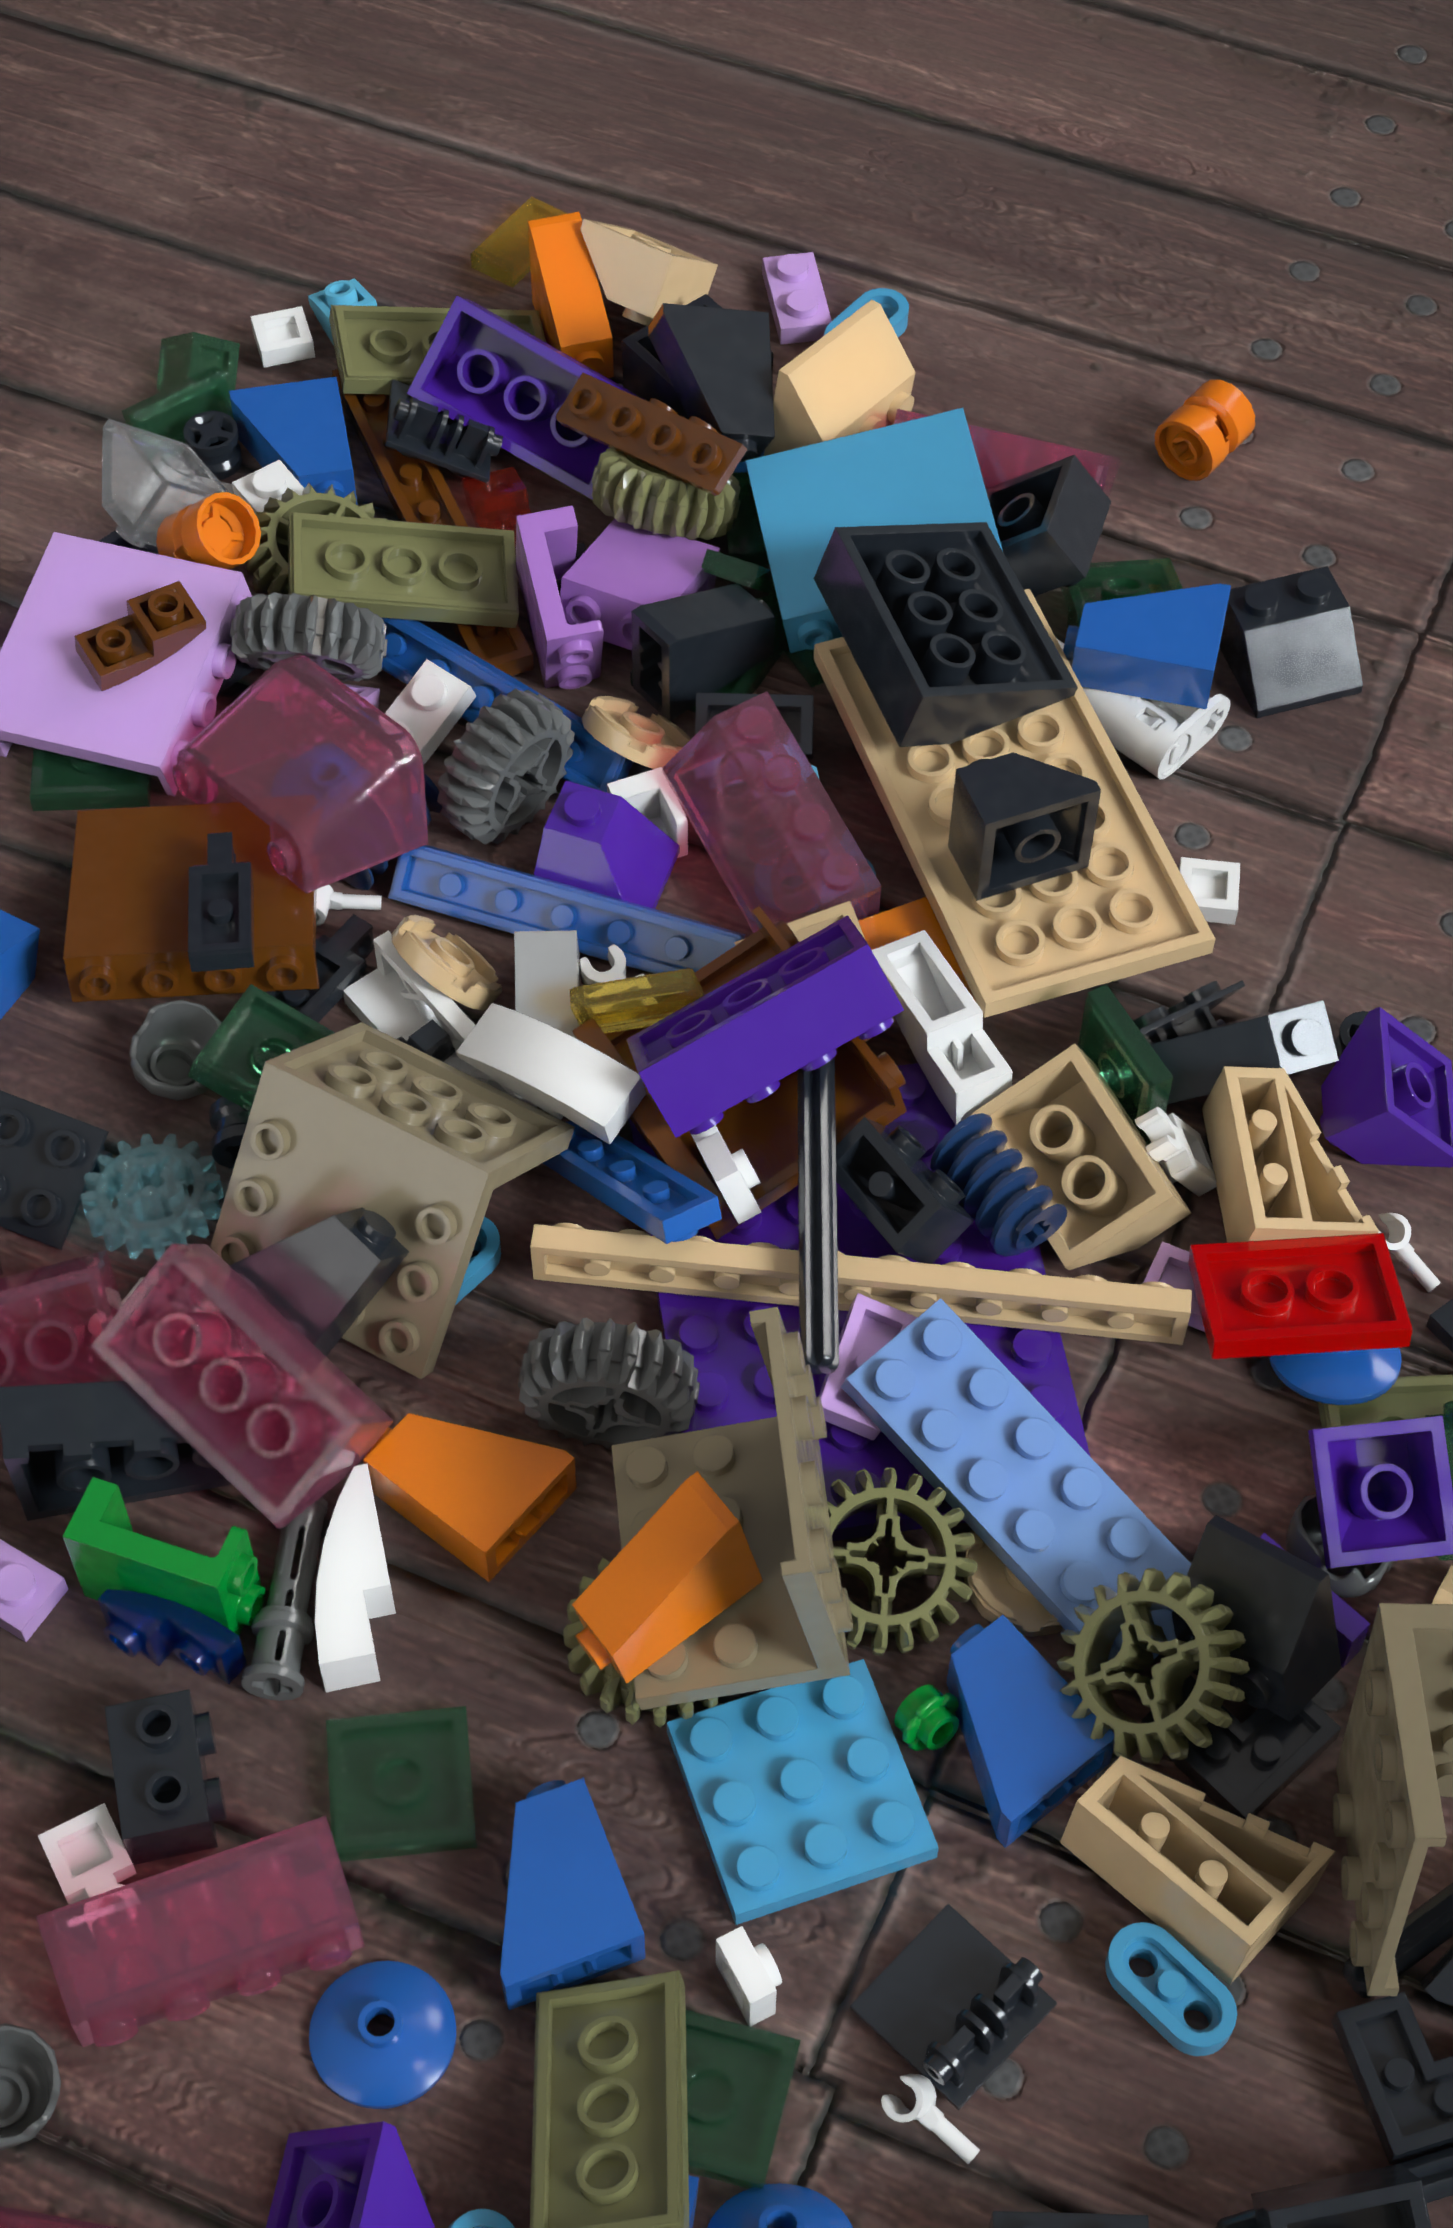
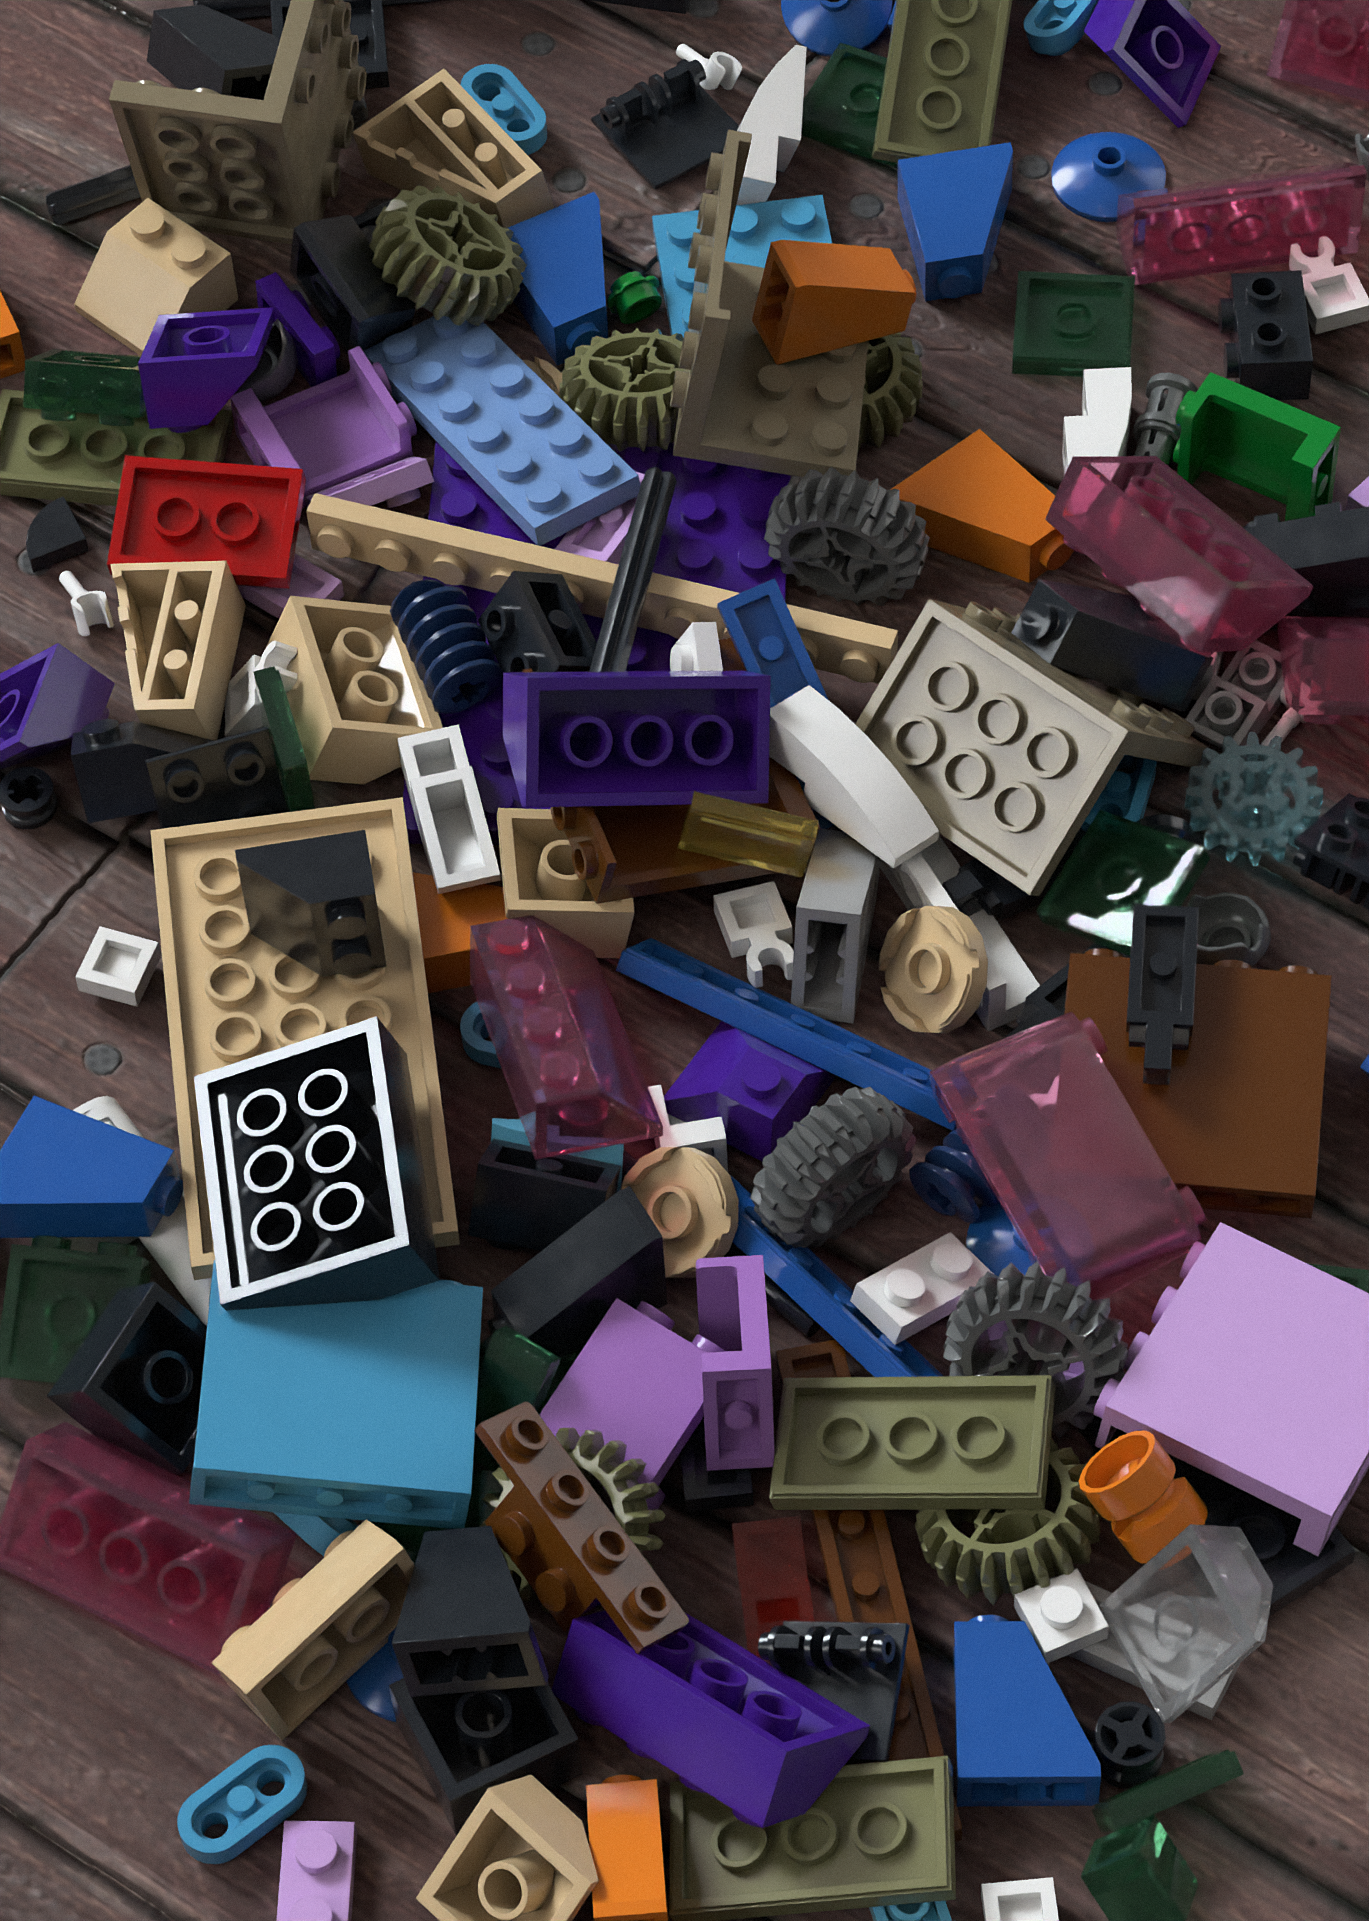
camera: 165 degrees left, 0 degrees up
reddish brown slope [75,581,206,691] -> none
white plate [716,1926,782,2027] -> none
none -> medium lavender panel [230,346,417,508]
none -> lavender plate [304,456,434,508]
none -> white slope [737,45,807,205]

